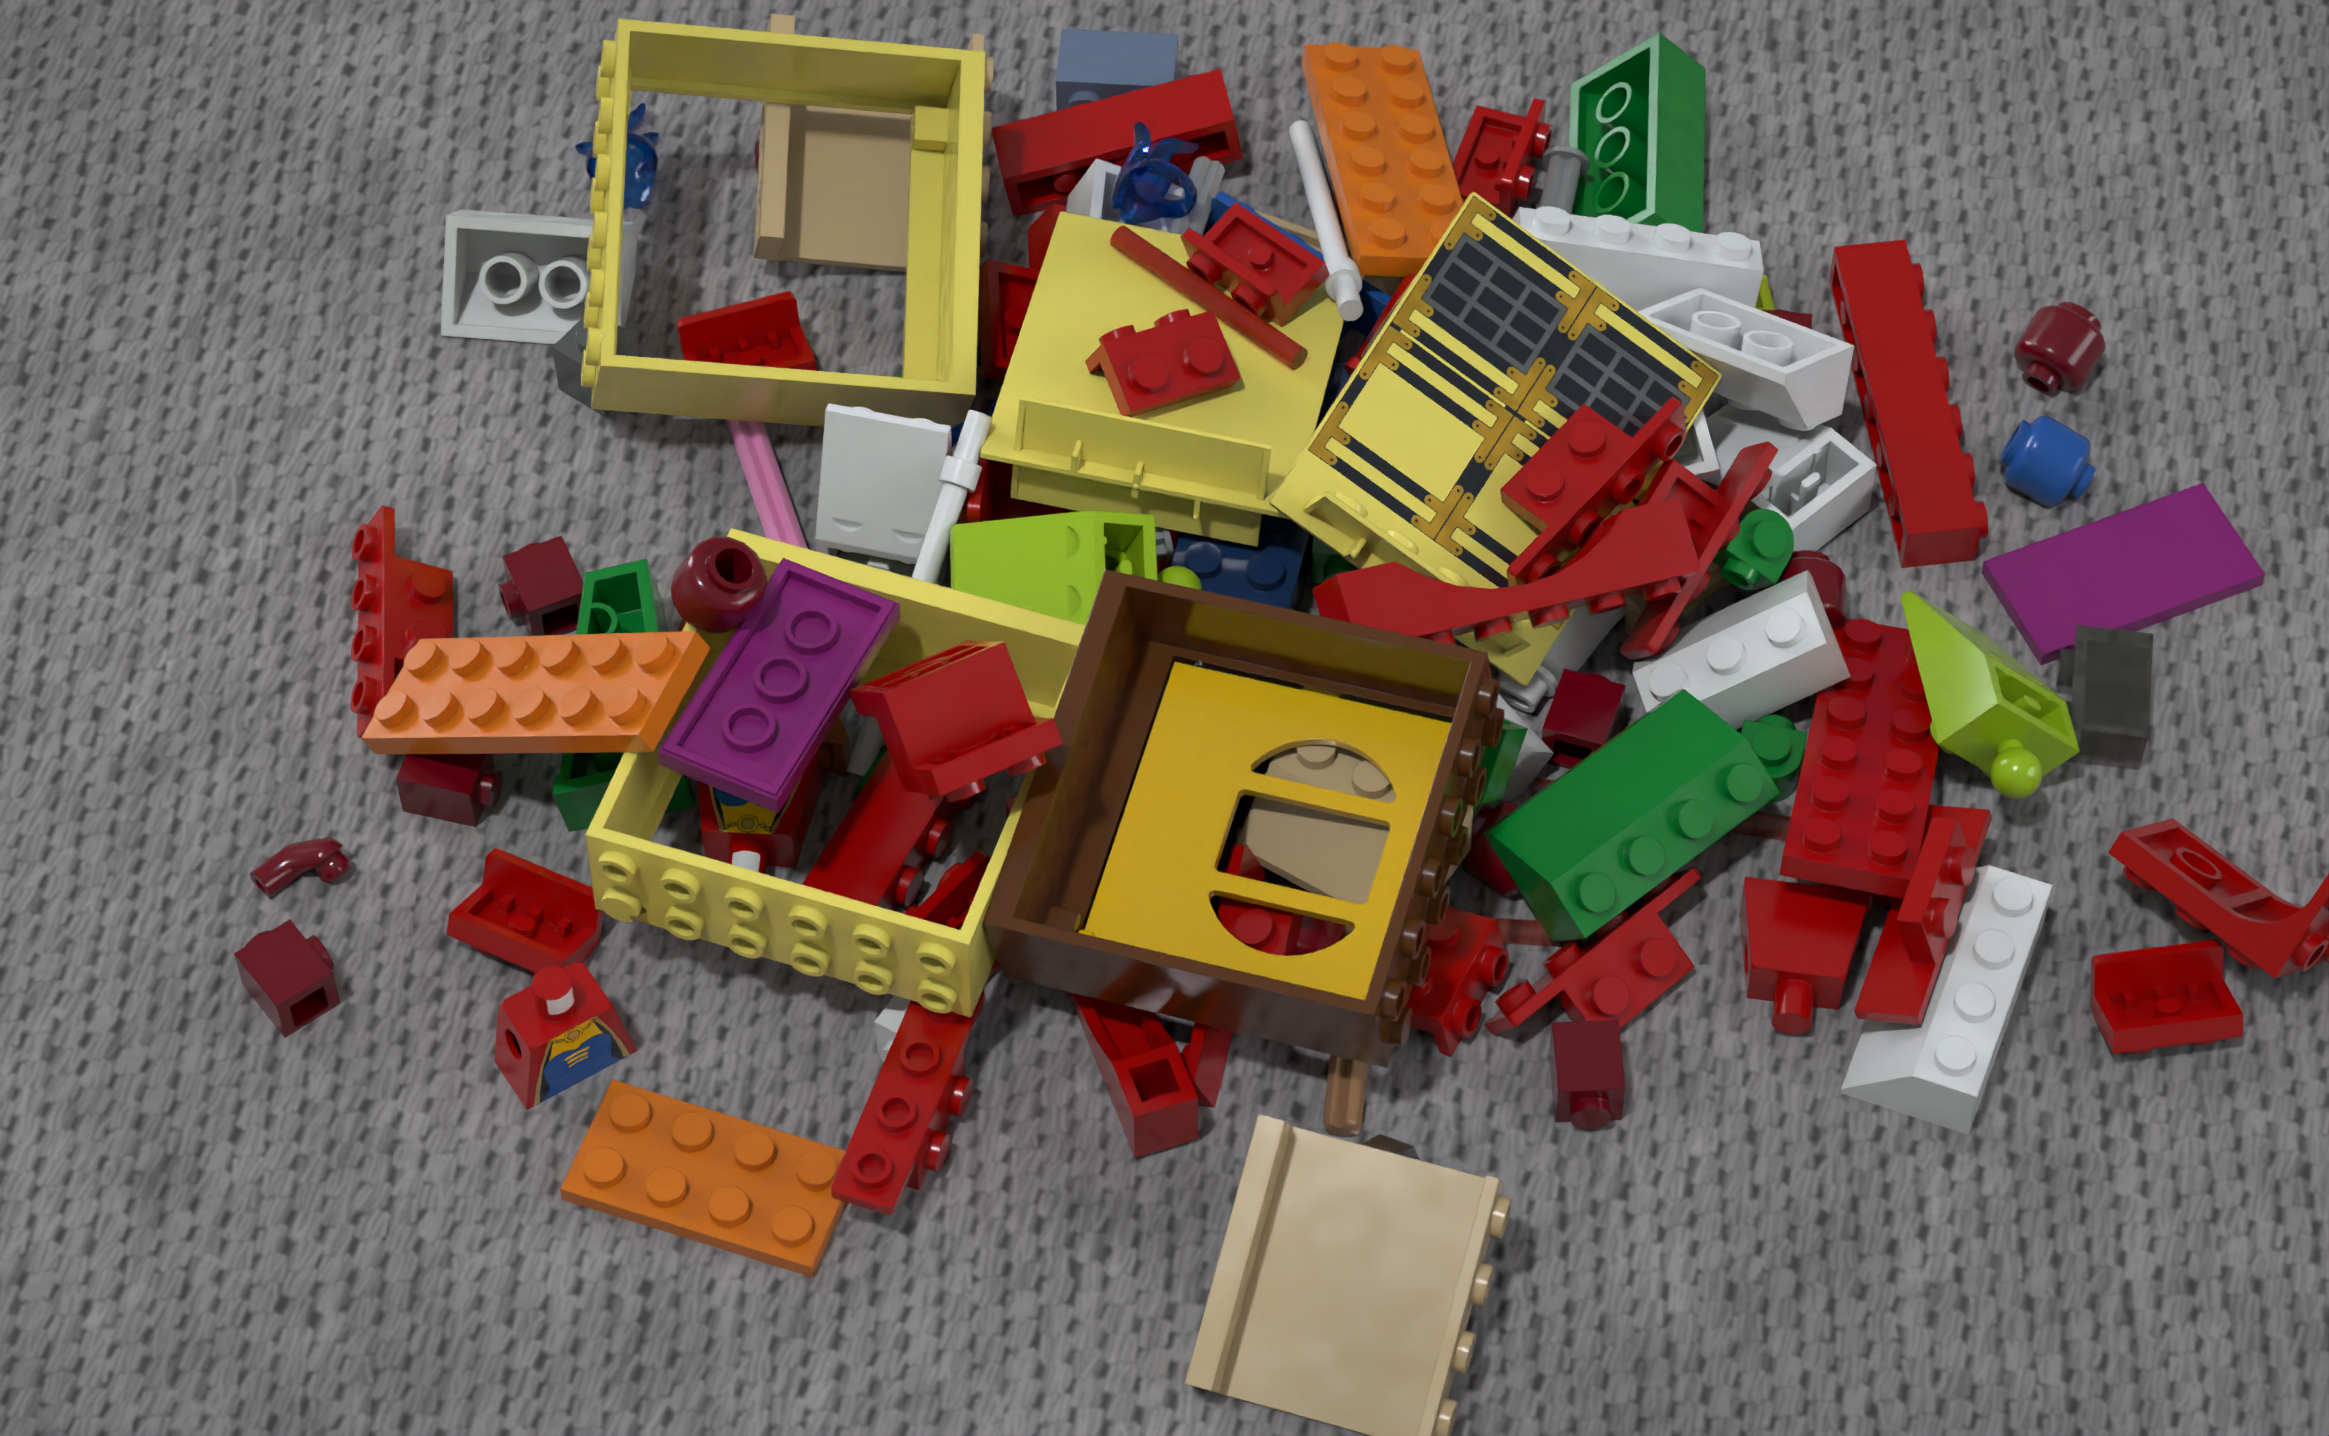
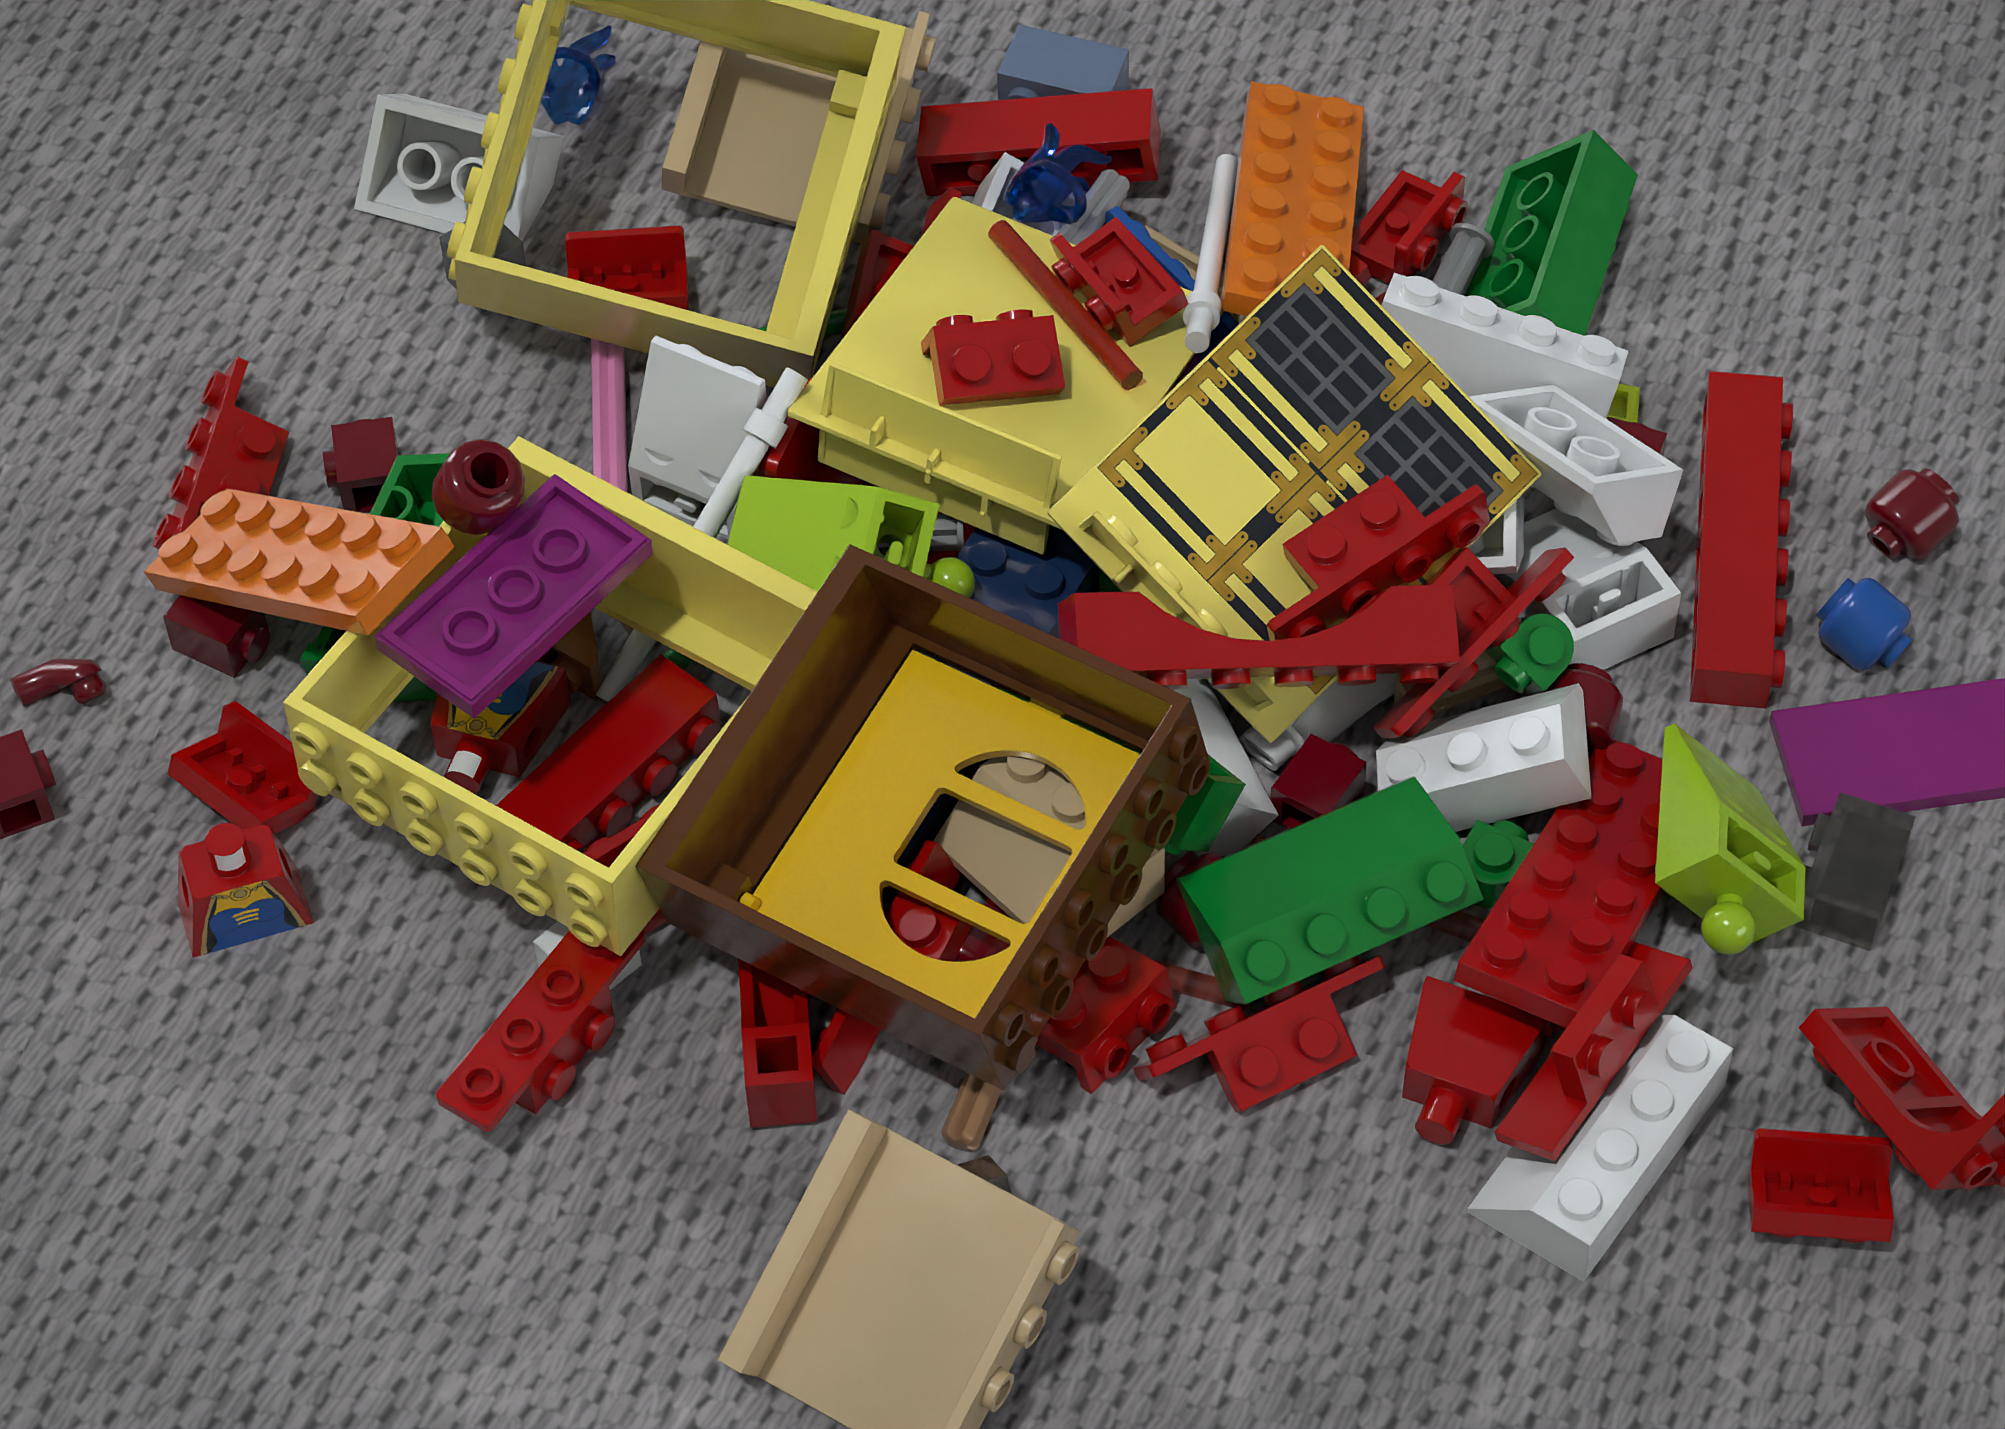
camera: 15 degrees right, 0 degrees up
orange plate [560,1079,846,1278] -> none
red bracket [848,640,1063,802] -> none
dark red brick [1549,1020,1625,1129] -> none

